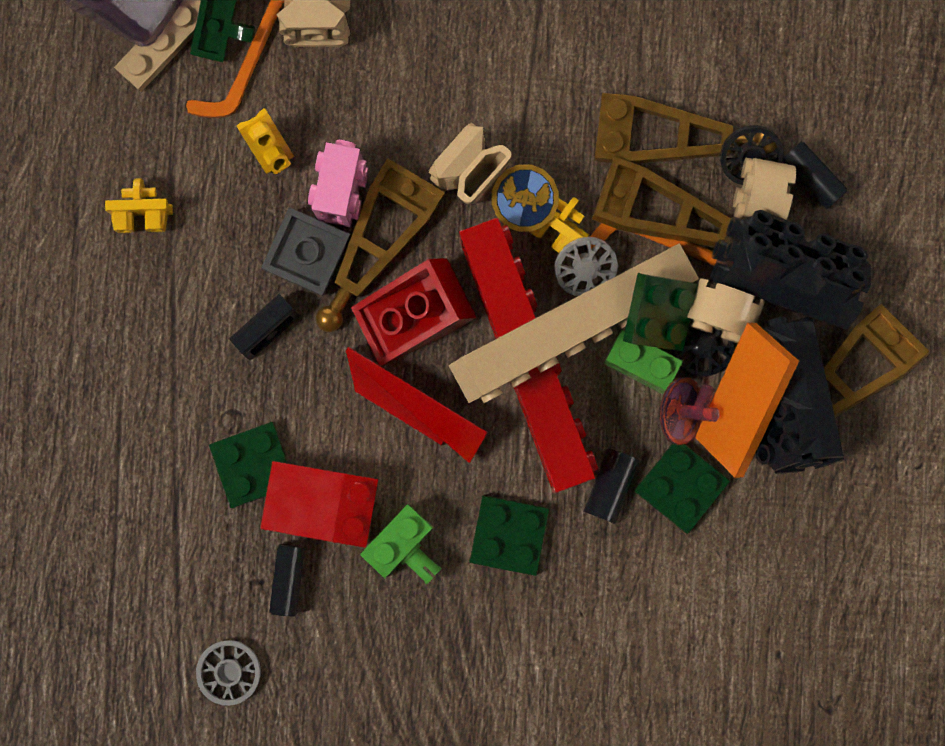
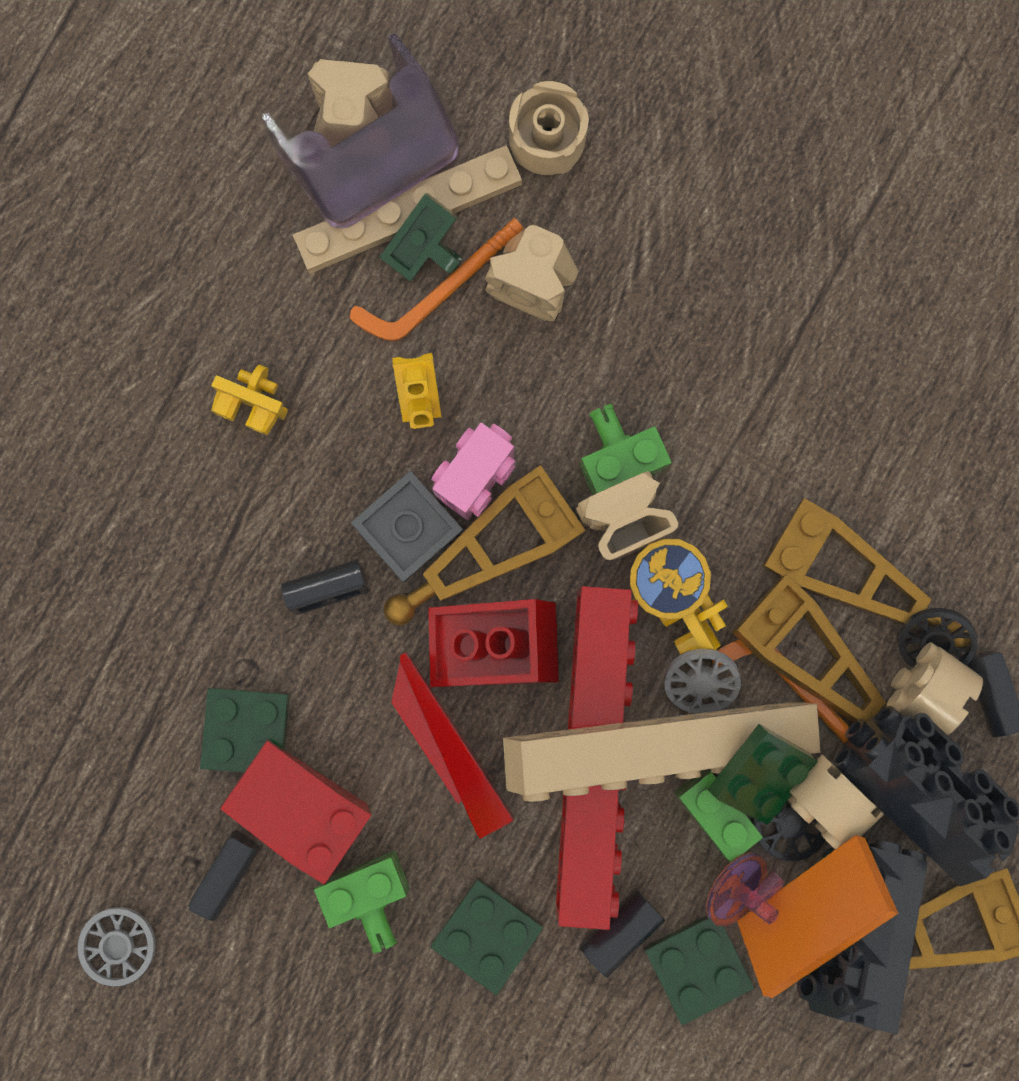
camera: 15 degrees right, 0 degrees up
none -> bright green brick [579,404,672,495]

